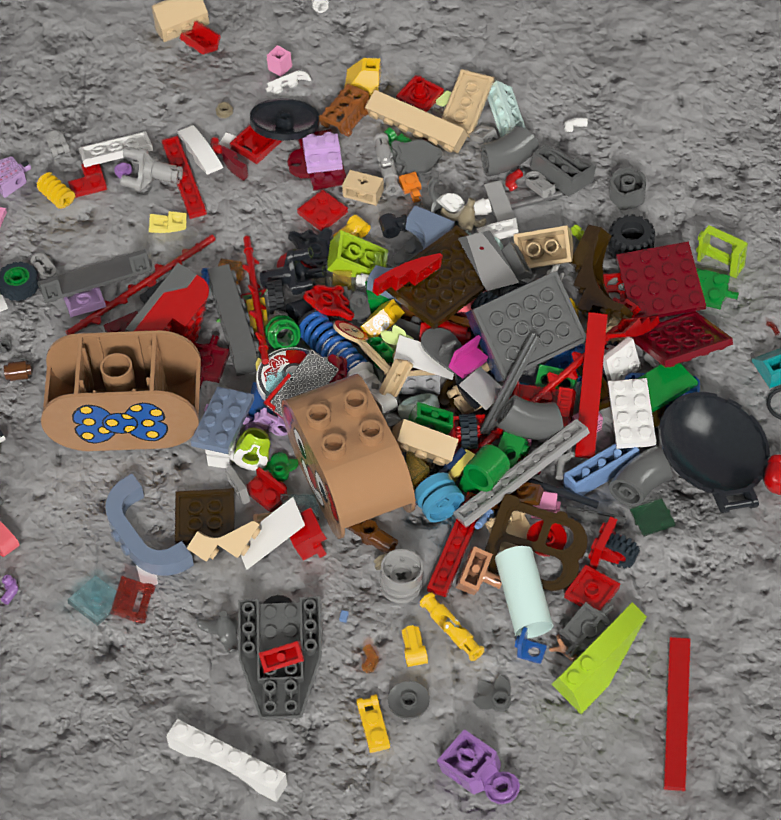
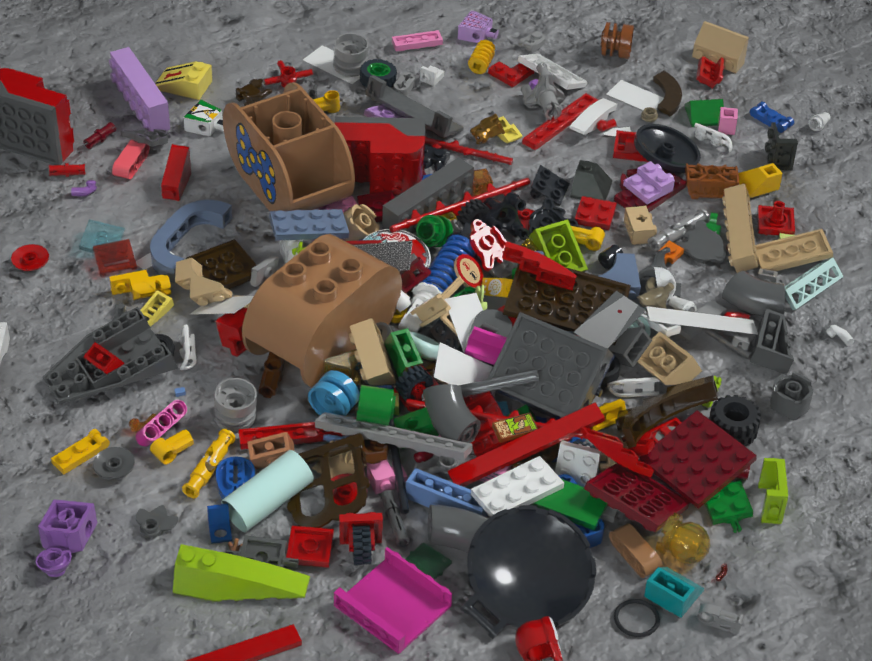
camera: 55 degrees right, 10 degrees down
dark red slope [221,146,248,181] -> none
none -> red dish [11,244,49,271]
none -> yellow plate [109,270,171,300]
none -> dark pink beam [136,400,187,447]
none -> light yellow slope [140,290,174,327]
none -> red slope [161,144,191,201]
none -> white piece [178,325,197,370]
none -> blue piece [216,456,255,500]
none -> yellow piece [313,90,340,113]
none -> dark pink panel [334,547,452,654]
none -> tan brick [343,204,379,241]
none -> white bracket [420,66,445,86]
none -> pearl gold animal [470,114,505,144]
none -> tile [492,413,538,443]
none -> black hinge [530,165,570,206]
none -> pearl dark grey slope [570,160,613,201]
none -> dark orange wheel [601,22,634,59]
none -> white sticker [606,80,664,110]
none -> medium nougat beam [609,523,663,578]
none -> white sticker [646,306,758,335]
none -> dark brown tile [653,70,682,117]
none -> clear yellow tile [656,512,711,565]
none -> green slope [684,99,724,127]
none -> blue plate [749,101,794,133]
none -> pearl dark grey bracket [765,122,798,170]

